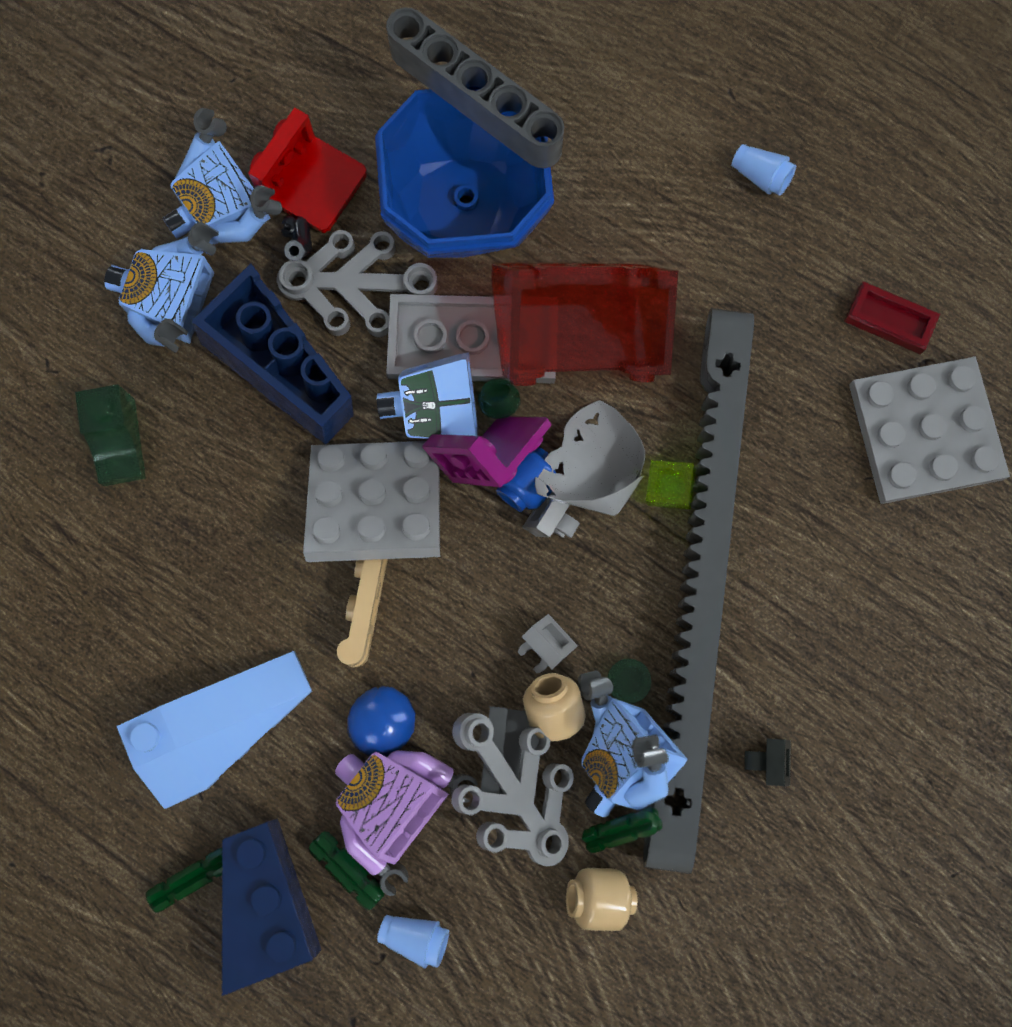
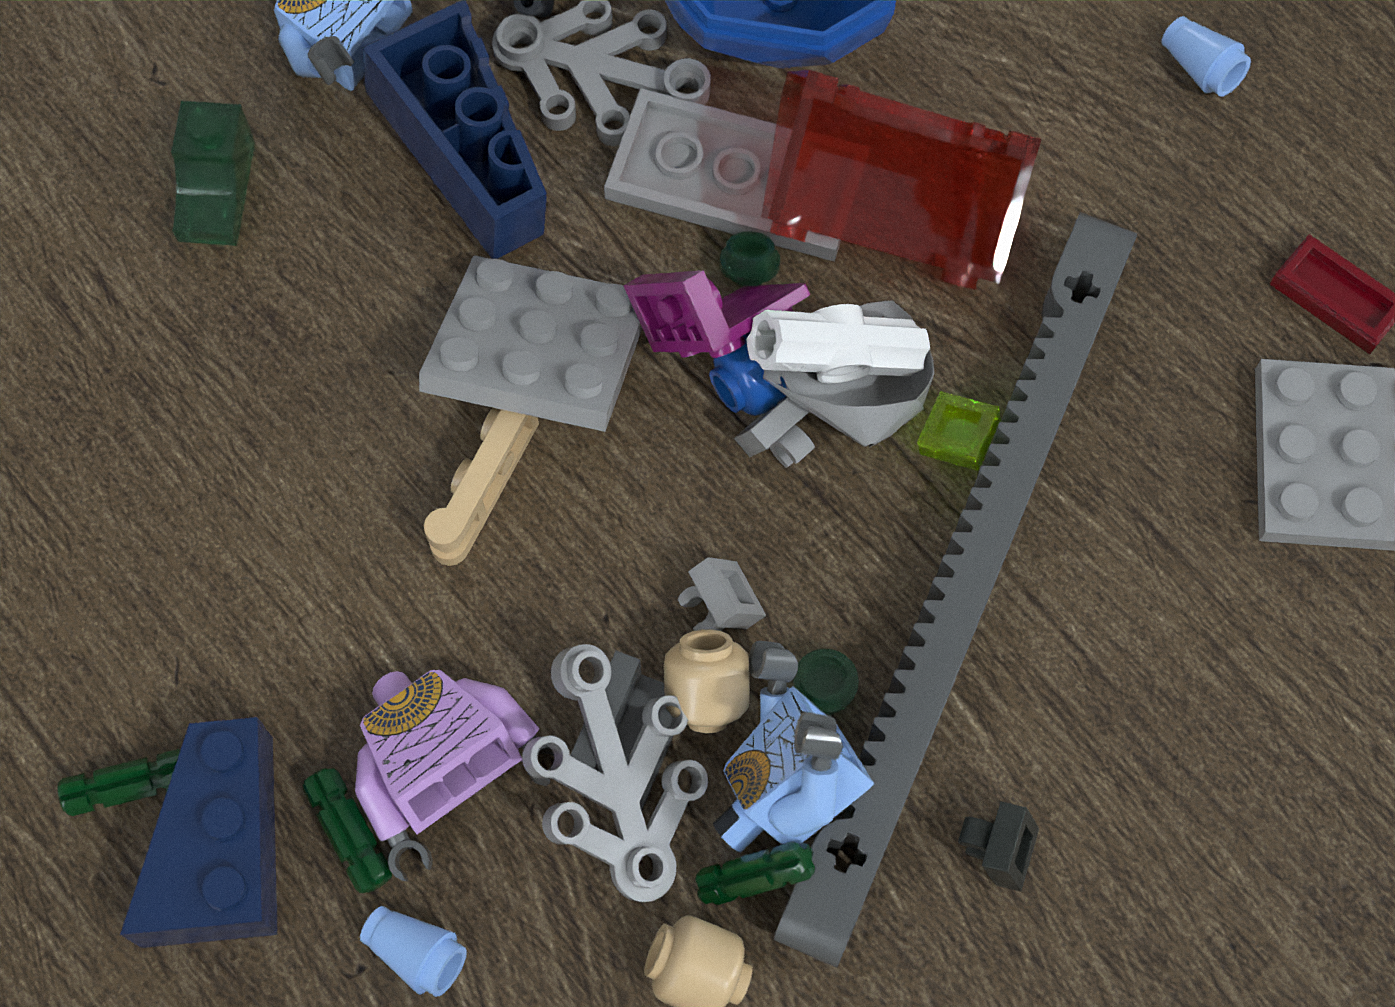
camera: 15 degrees right, 10 degrees down
light blue wedge [116,651,312,809] -> none
blue hair [347,686,416,757] -> none
torso [377,352,478,439] -> none
none -> white piece [746,304,930,384]

